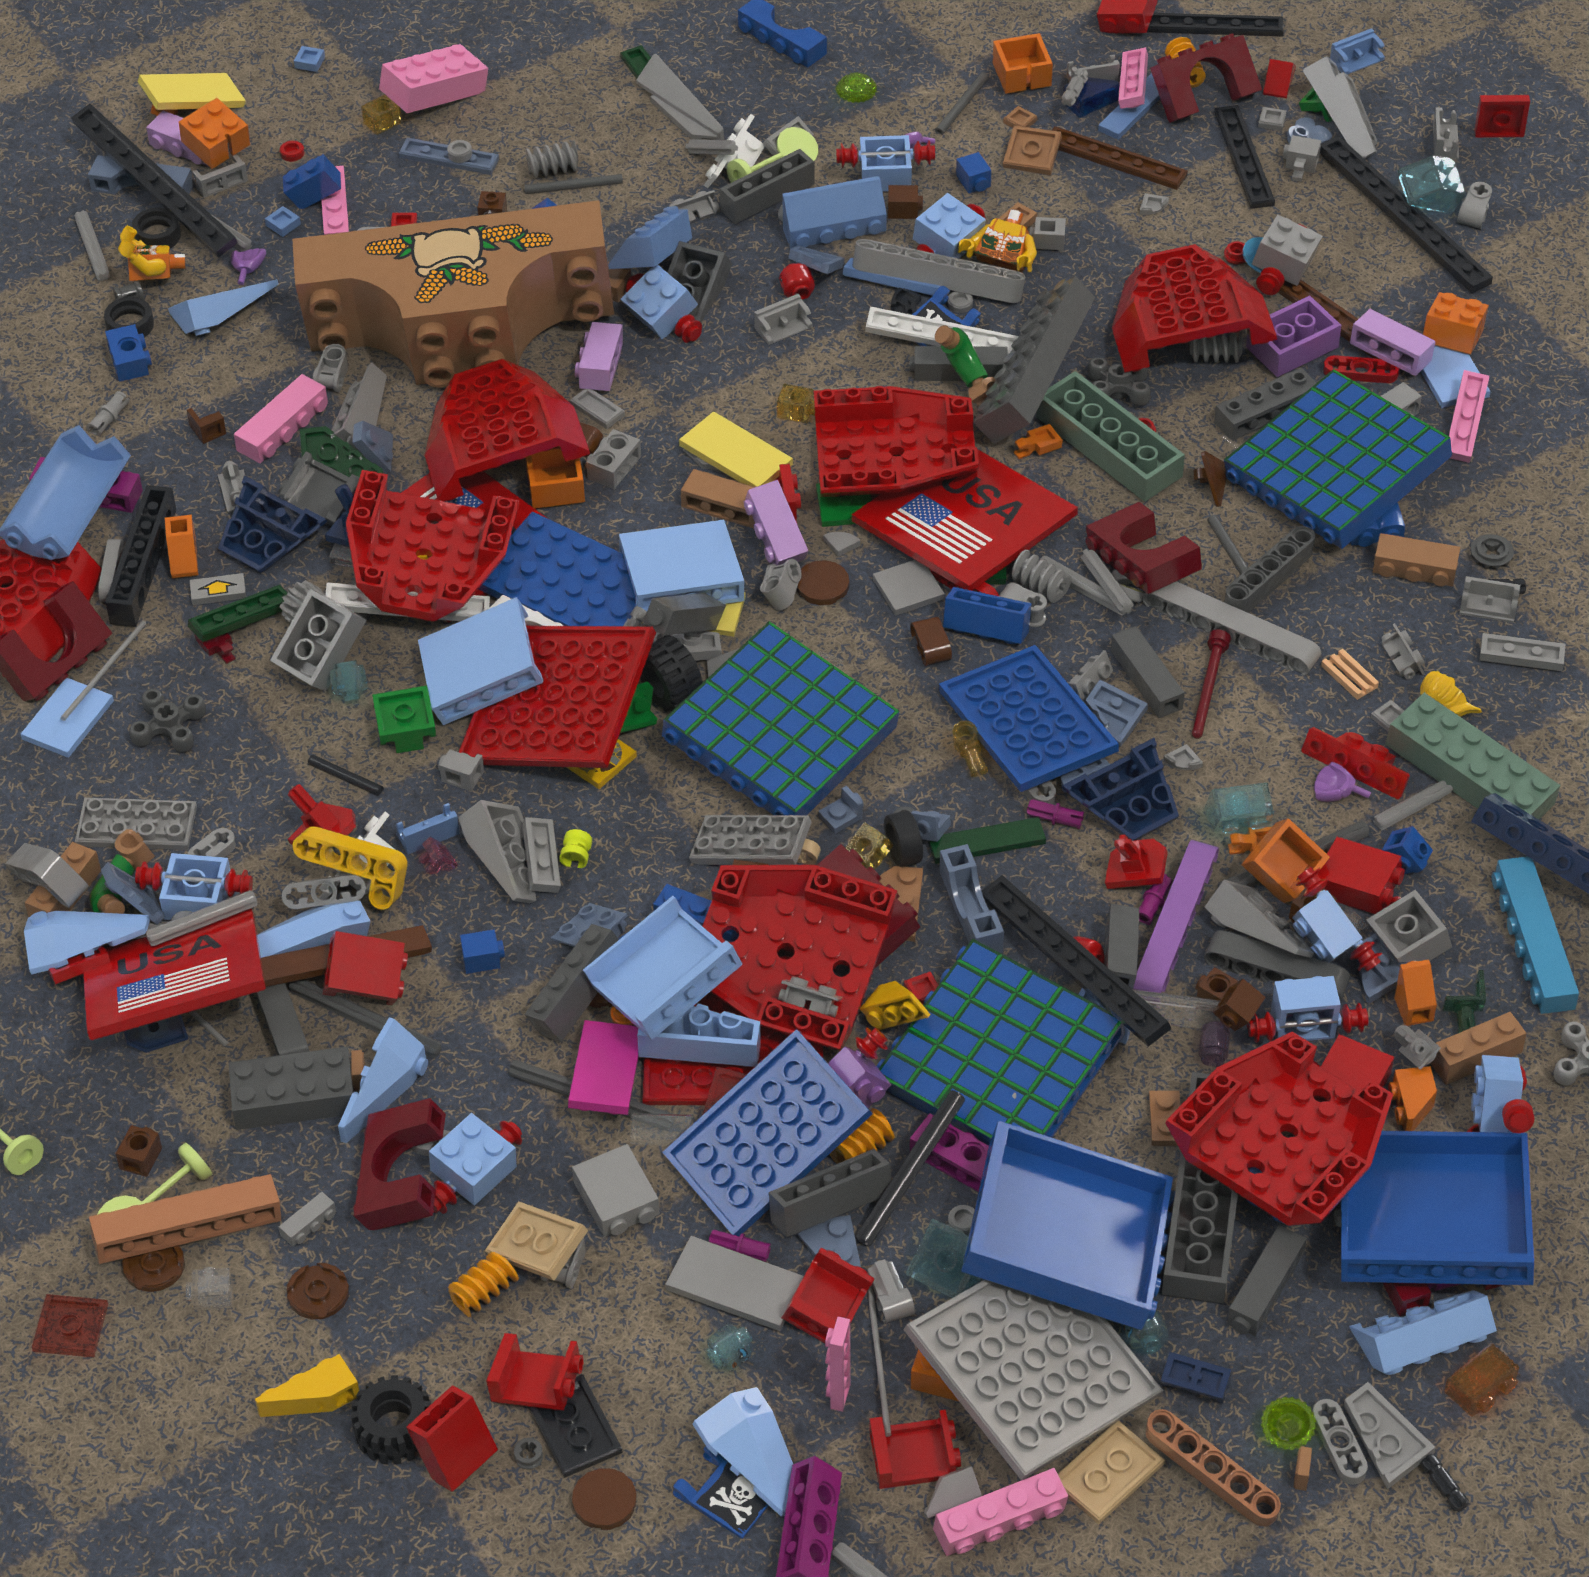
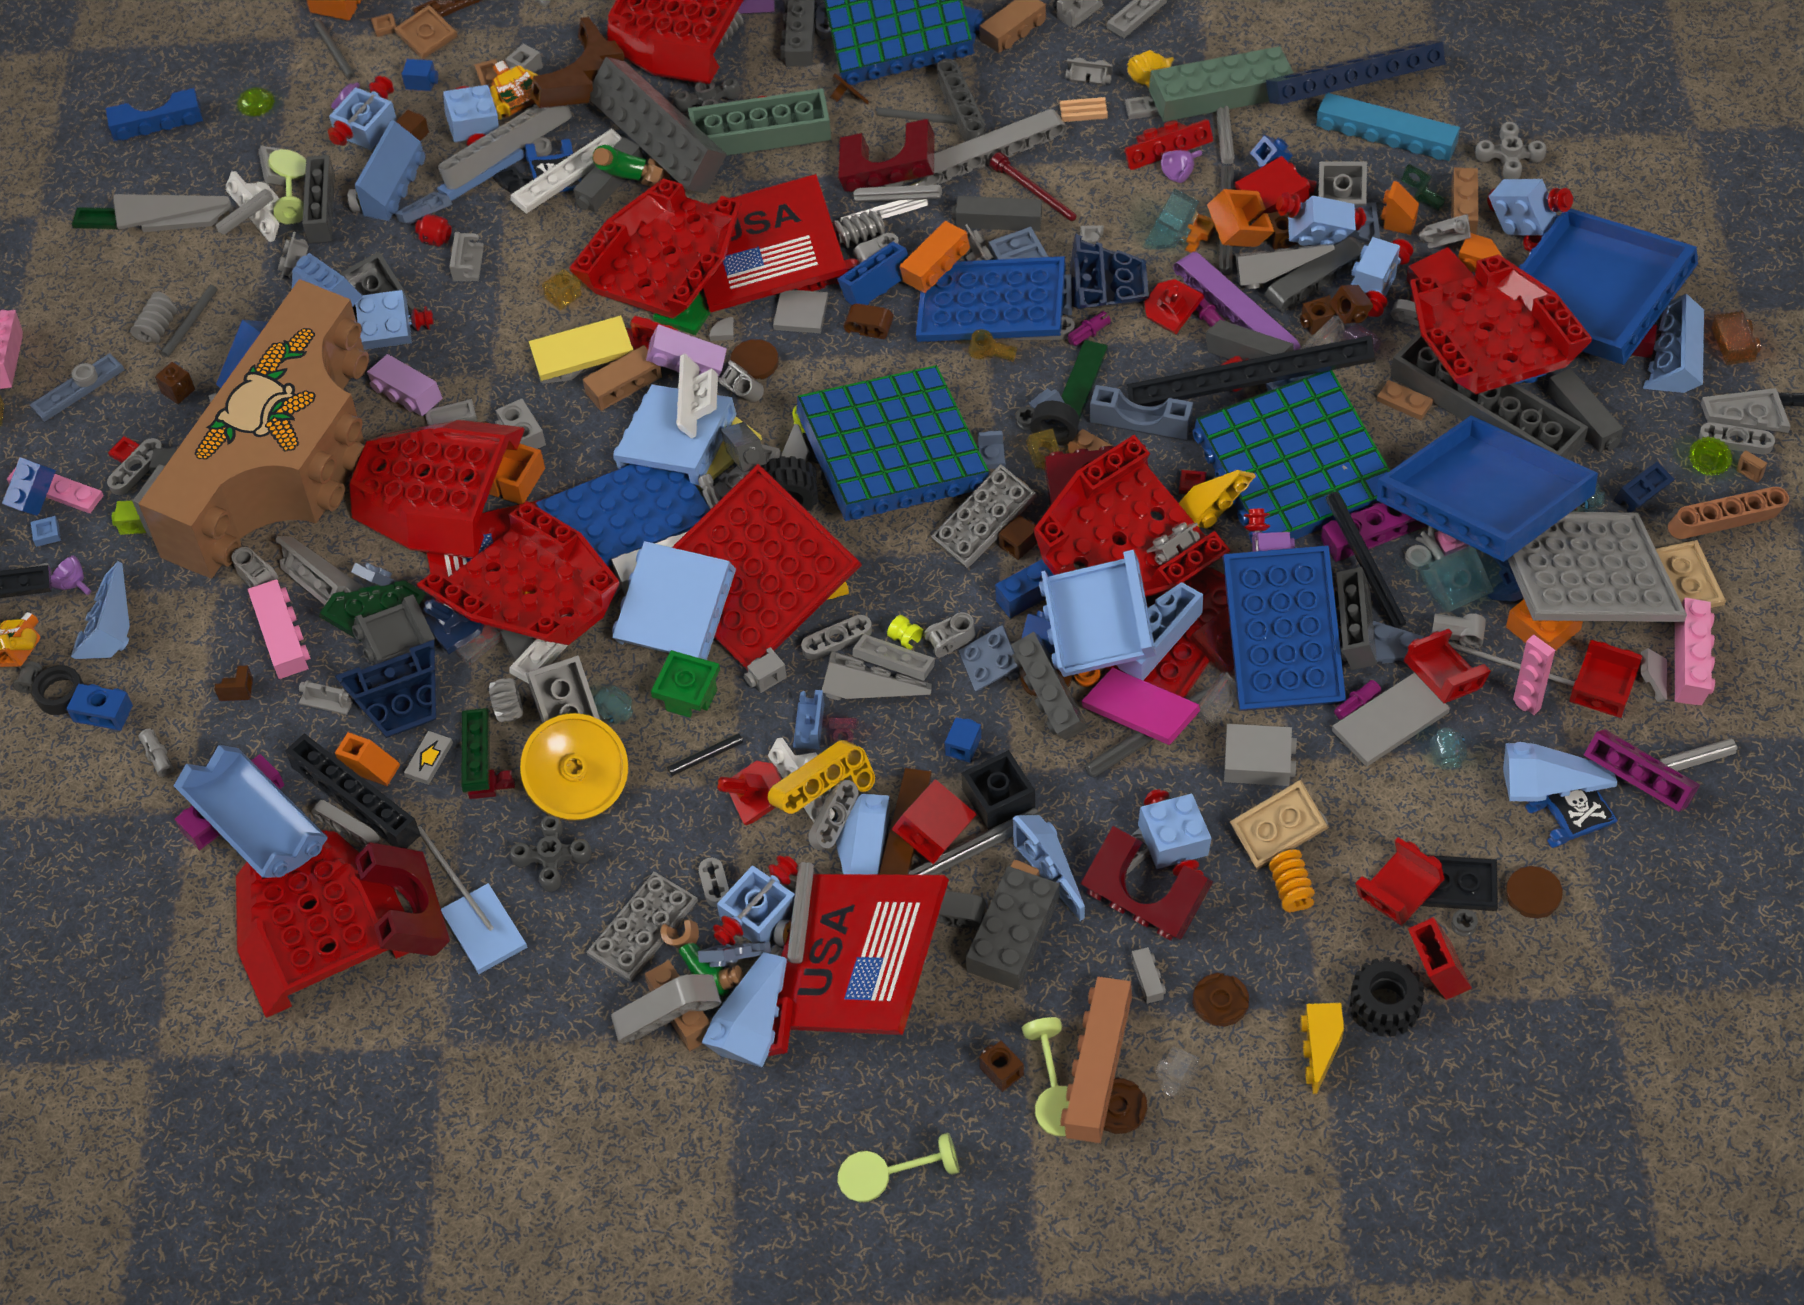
camera: 55 degrees left, 5 degrees up
clear red tile [32,1294,108,1358] -> none
orange plate [1014,424,1063,459] -> none
none -> yellow dish [520,713,628,821]
none -> reddish brown arch [530,17,624,108]
none -> white bracket [676,354,718,439]
none -> light grey beam [801,615,872,660]
none -> orange brick [900,221,970,293]
none -> light grey piece [924,612,975,658]
none -> black brick [961,750,1036,830]

